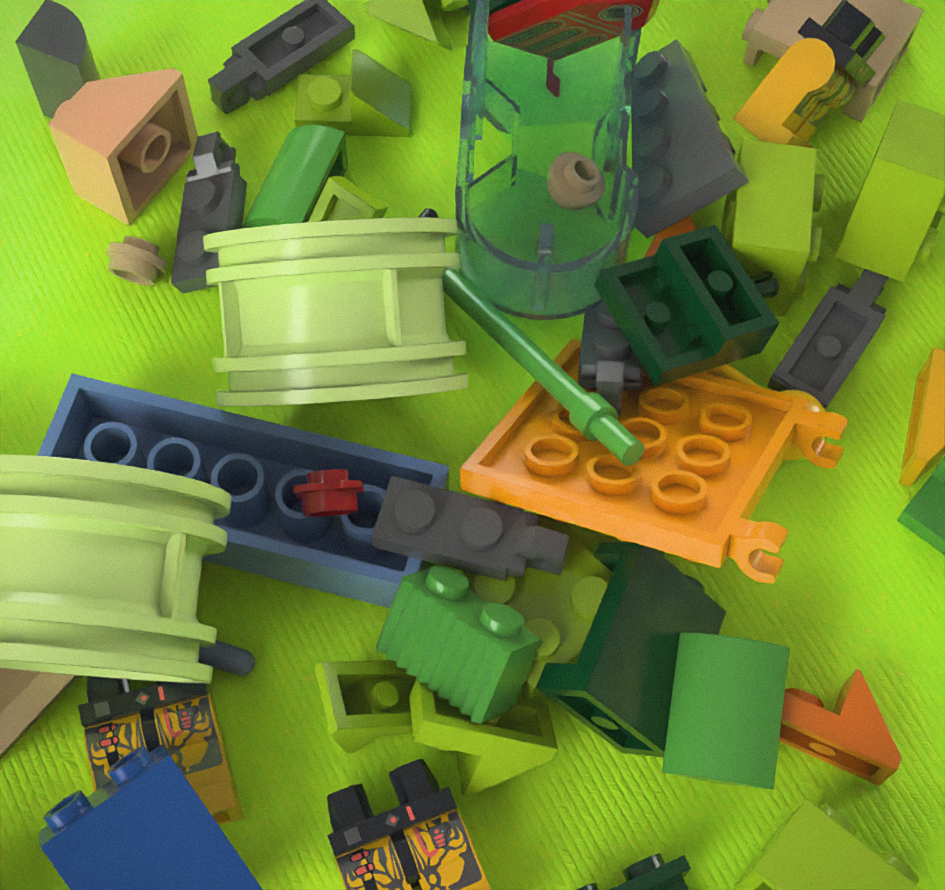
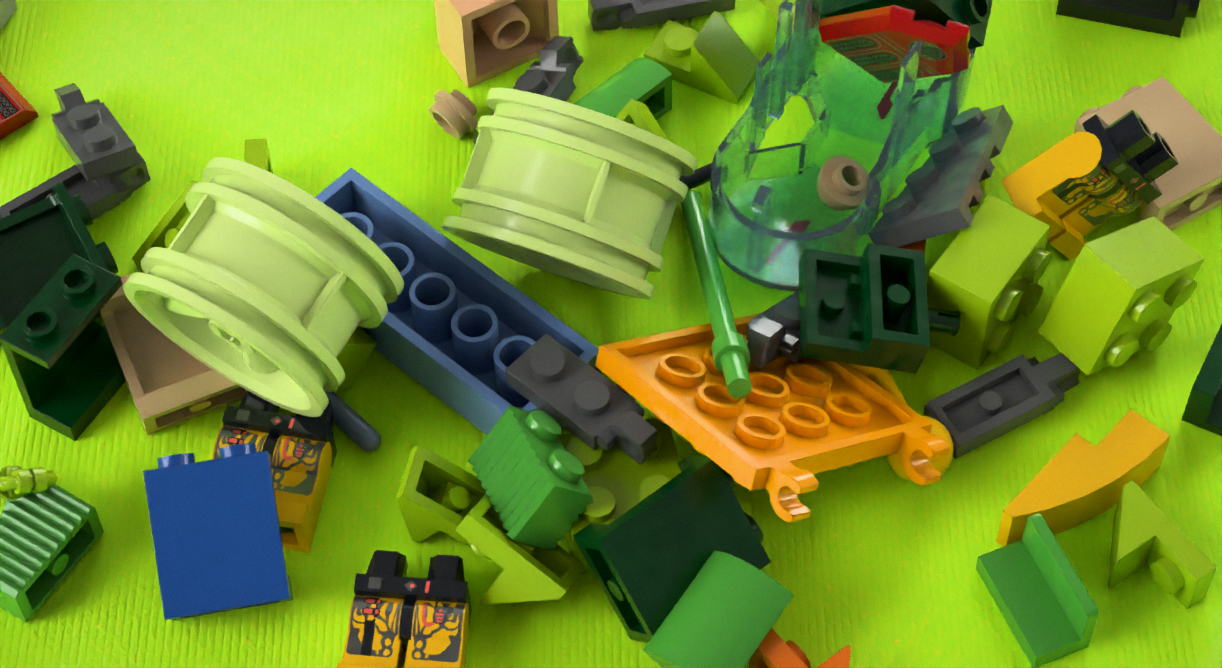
camera: 30 degrees right, 10 degrees down
red plate [293,469,364,517] -> none

